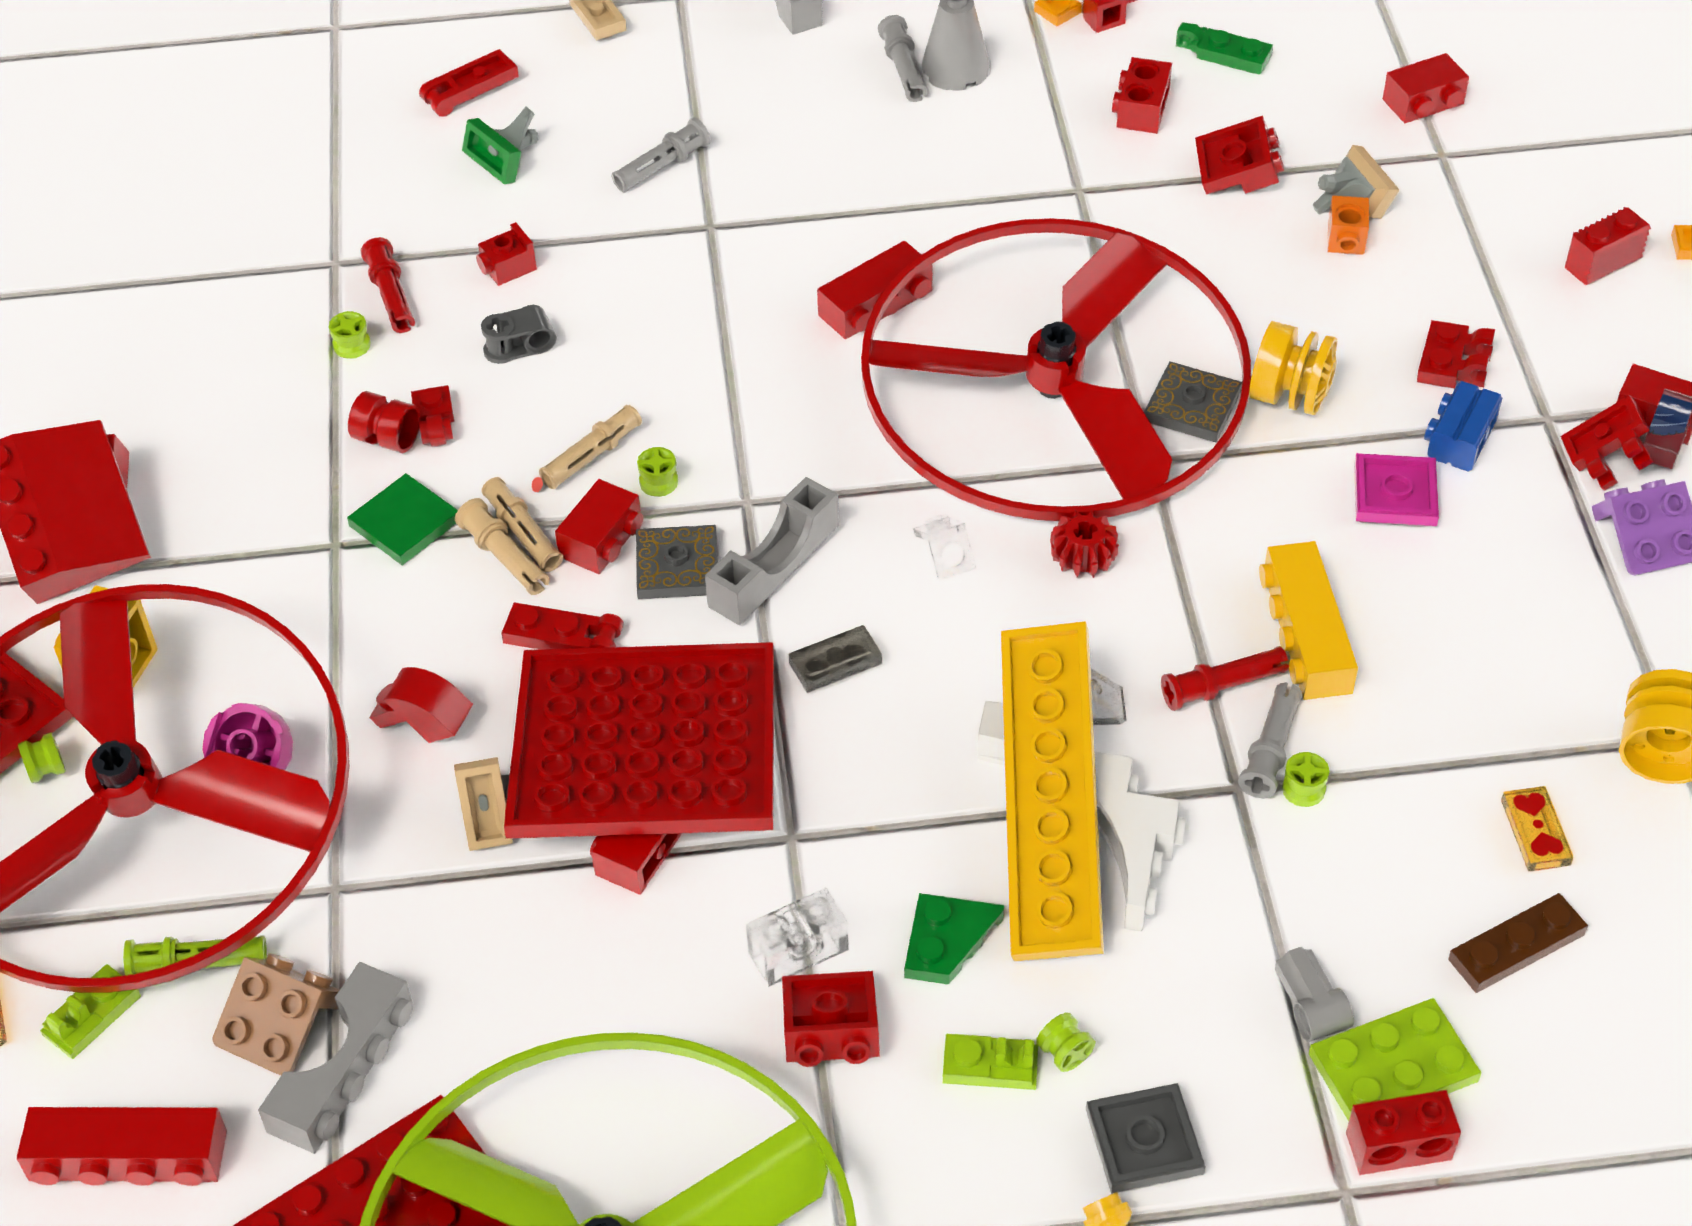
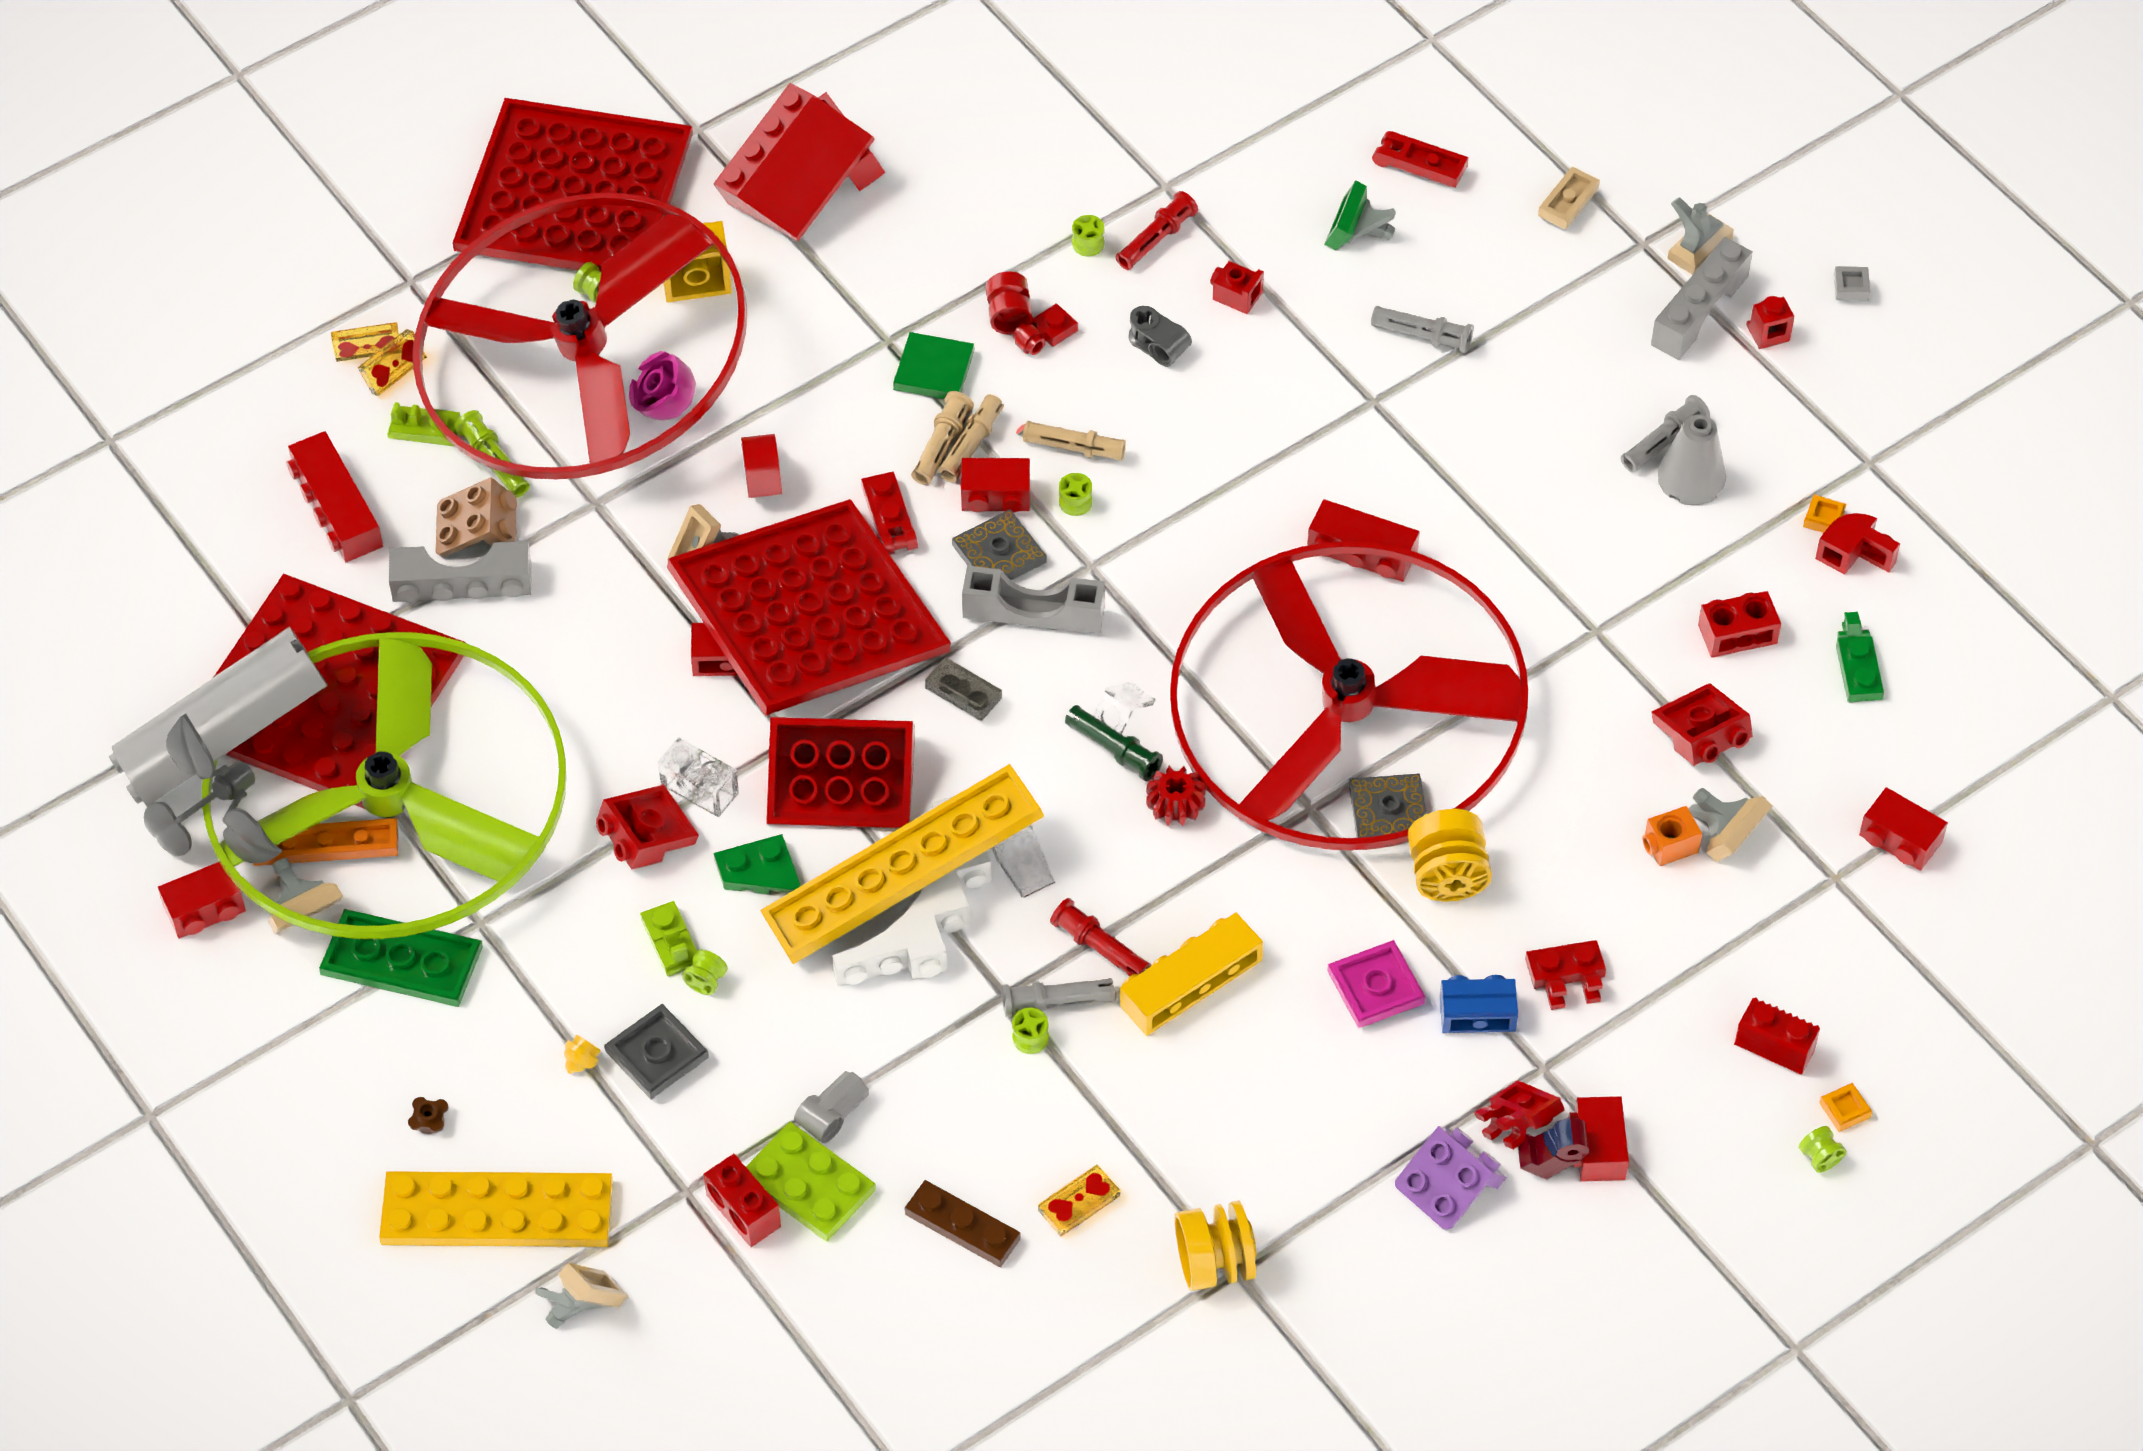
camera: 60 degrees right, 5 degrees up
none -> red slope [766,717,915,828]
none -> dark green pin [1065,705,1163,781]

